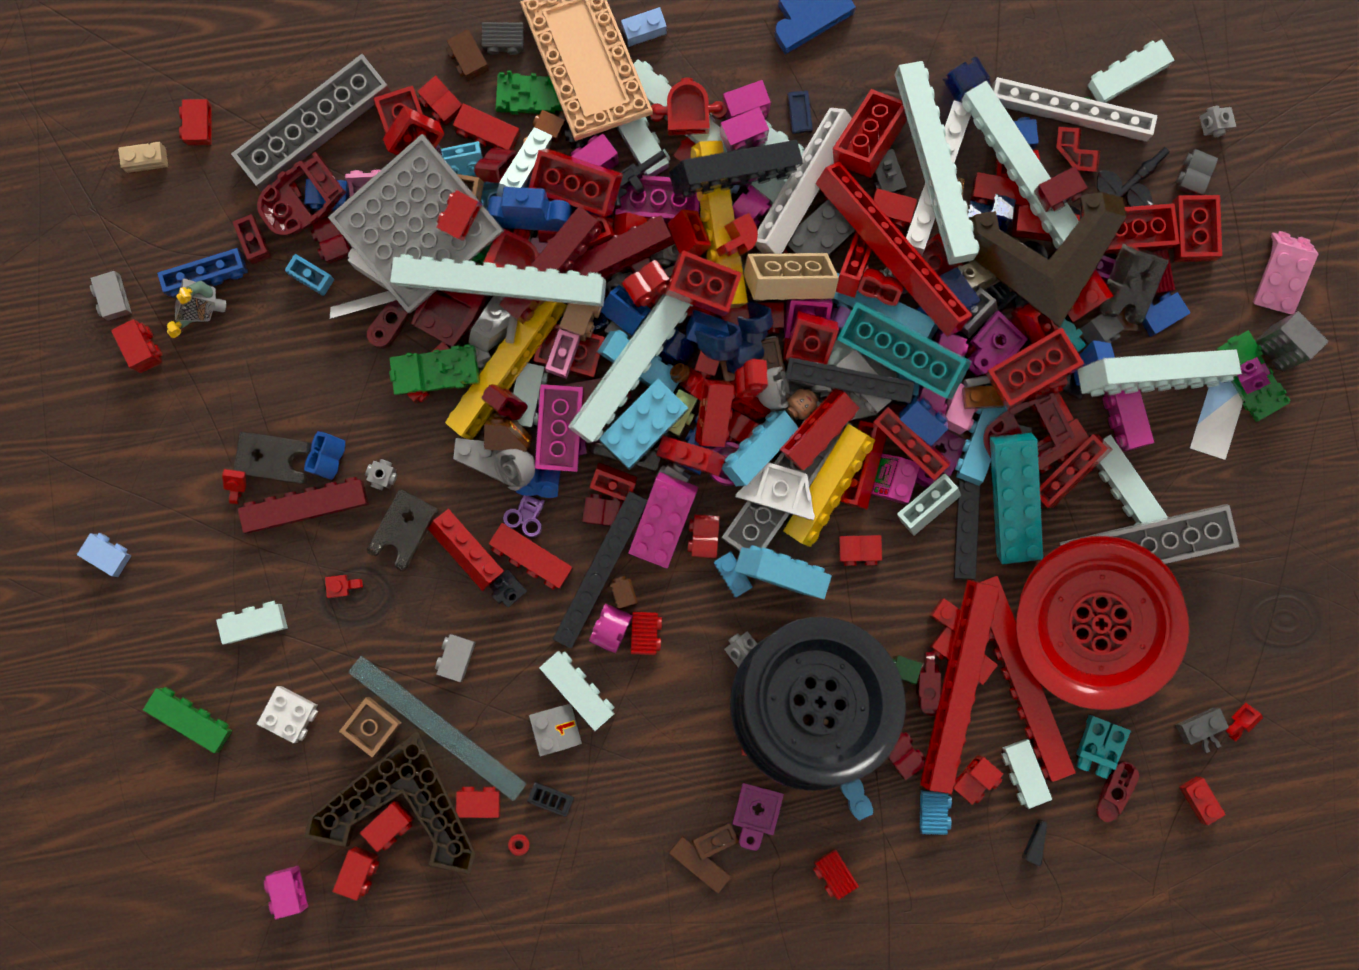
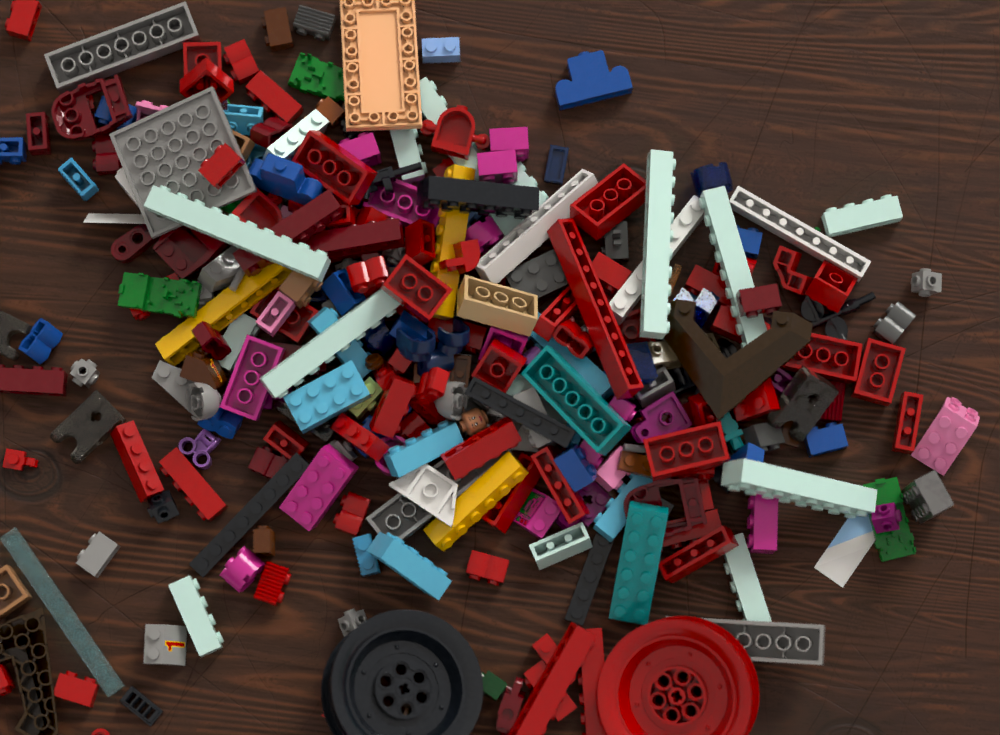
camera: 20 degrees right, 5 degrees down
none -> red brick [805,260,858,313]
none -> red brick [891,391,924,454]

